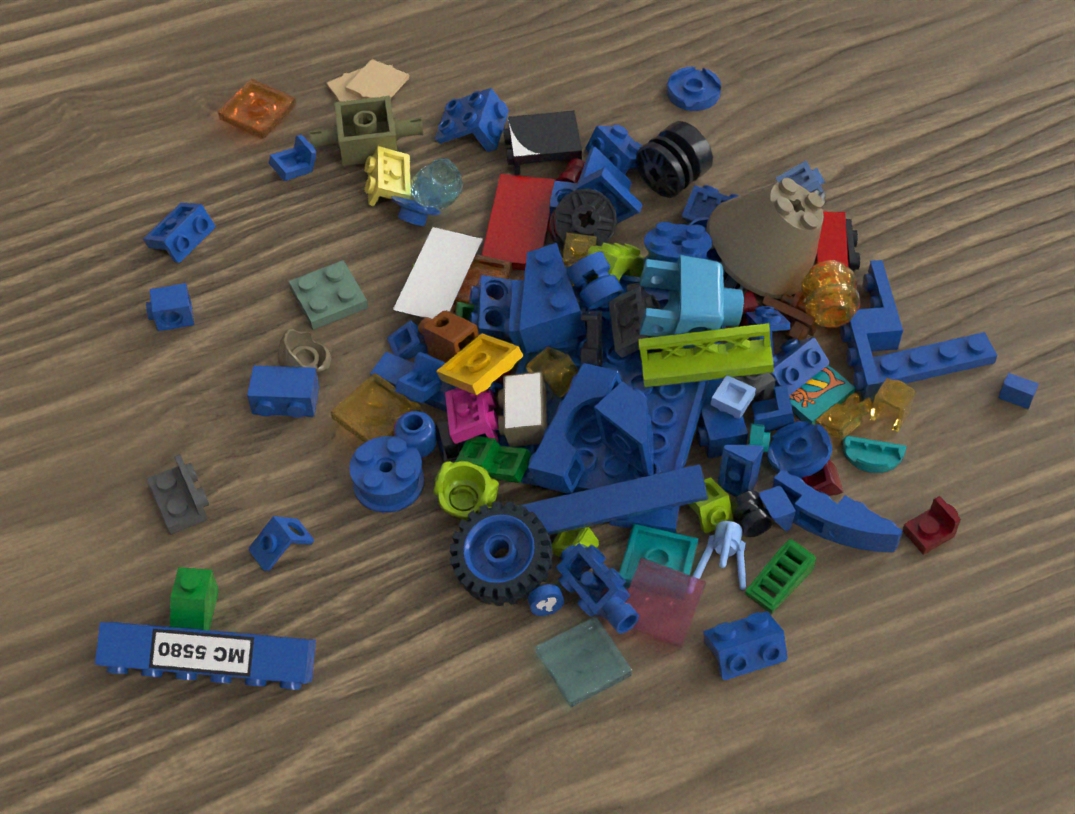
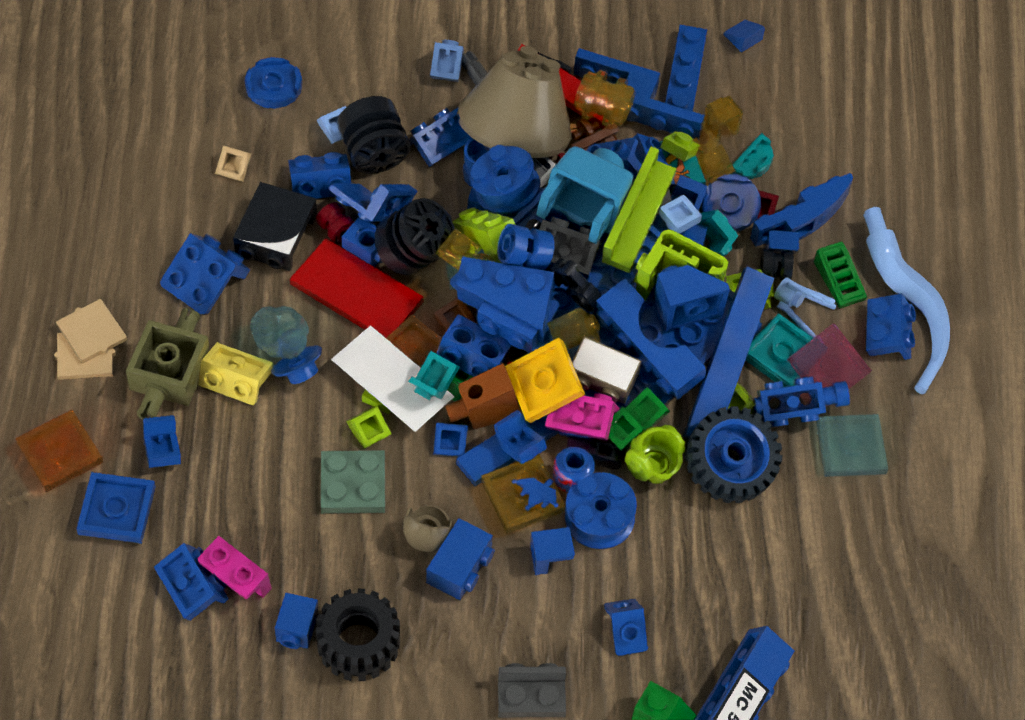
camera: 70 degrees left, 5 degrees up
blue tile [528,584,564,616] -> none
blue slope [717,445,764,497] -> none
dark red bracket [903,496,961,555] -> none
none -> blue plate [76,472,156,544]
none -> dark pink bracket [198,536,272,599]
none -> tan slope [215,146,251,182]
none -> black tyre [316,588,400,681]
none -> lime slope [346,406,391,449]
none -> teal bracket [408,351,460,400]
none -> blue piece [512,478,559,511]
none -> blue panel [530,527,575,575]
none -> lime piece [633,230,728,301]
none -> lime plate [660,131,700,162]
none -> light blue animal [863,207,950,394]

